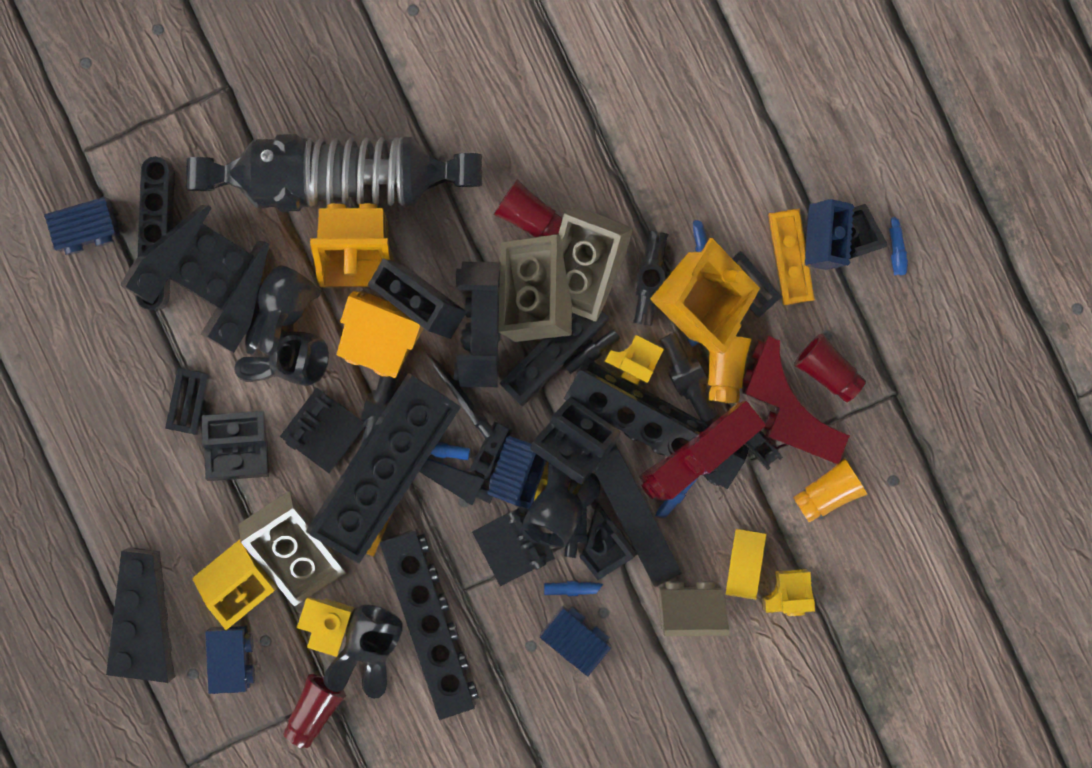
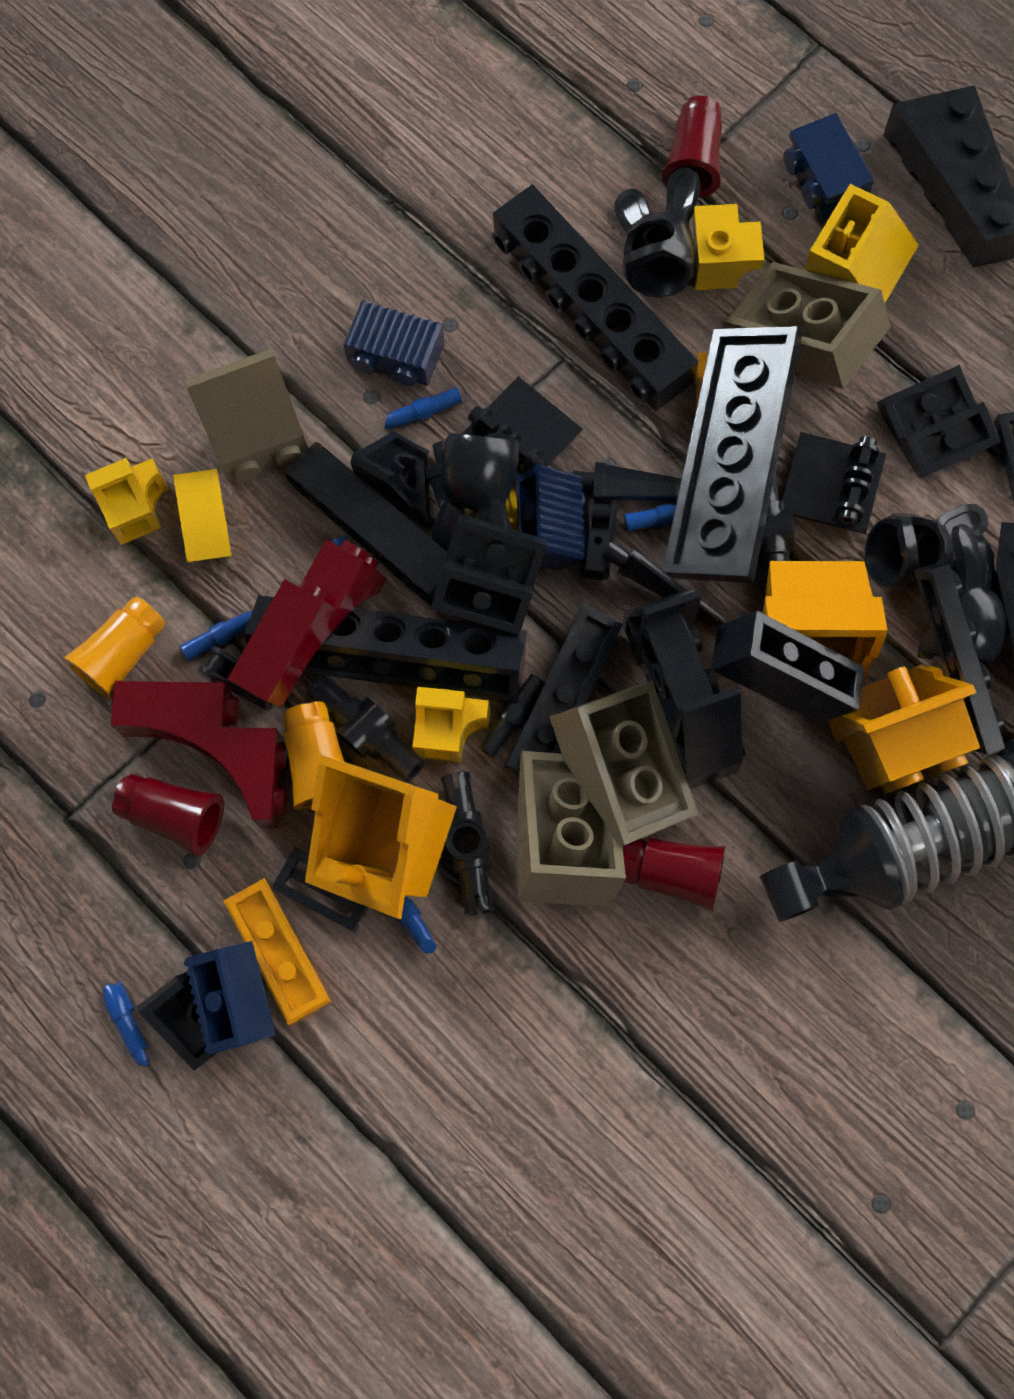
camera: 170 degrees right, 15 degrees down
none -> blue piece [179,610,253,661]
none -> black plate [914,564,1005,755]

